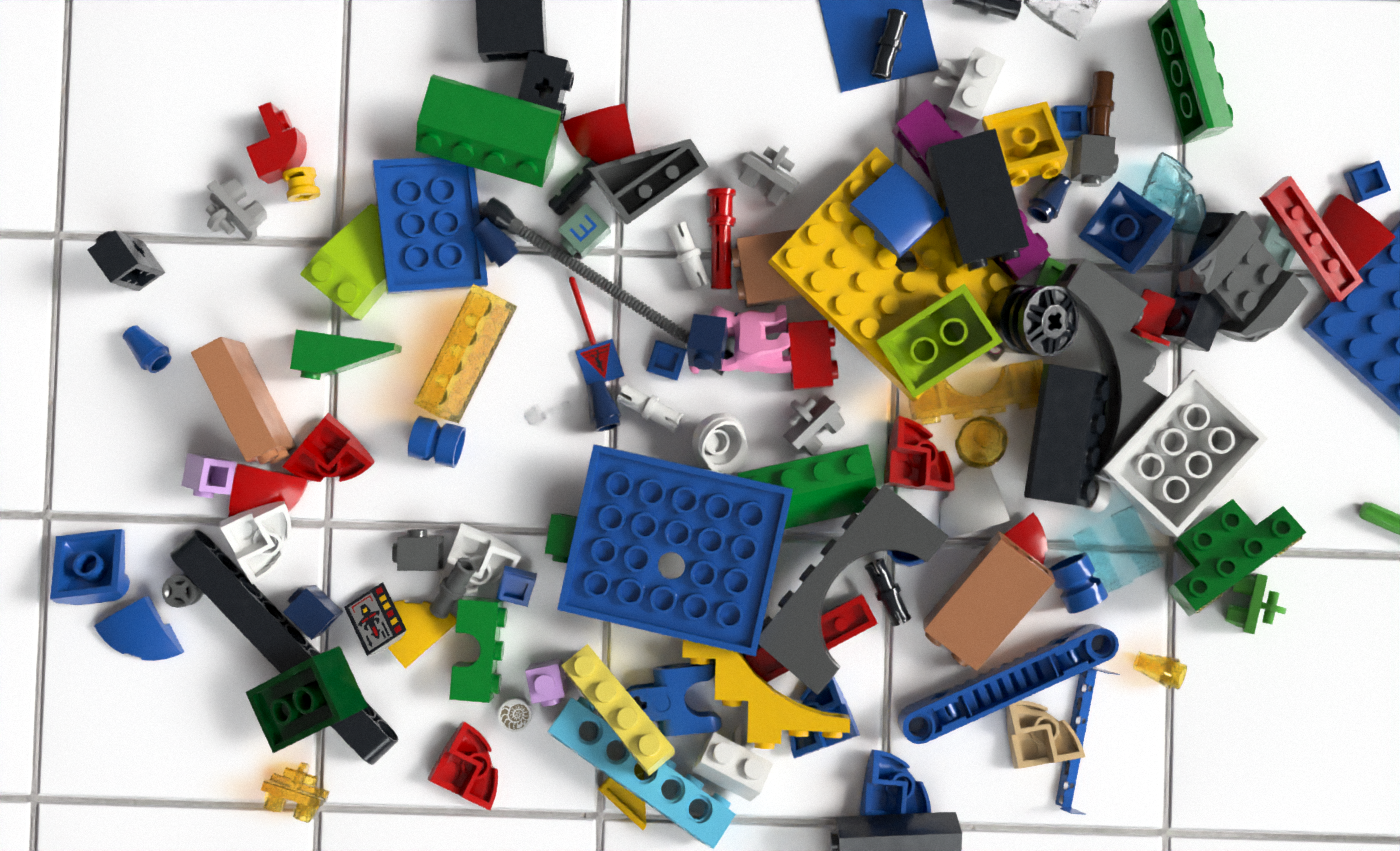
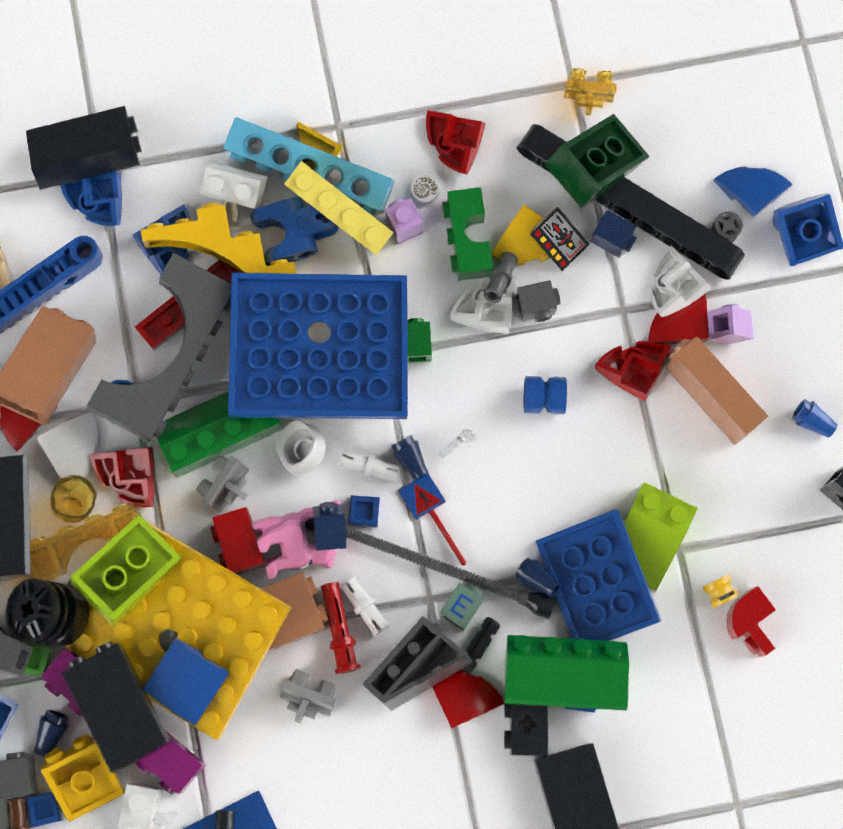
camera: 165 degrees right, 10 degrees down
light grey hips [205,177,268,241] -> none
green slope [290,329,402,380] -> none
clear yellow brick [413,284,518,424] -> none
blue tile [496,566,537,607] -> none
black pin [864,558,912,627] -> none

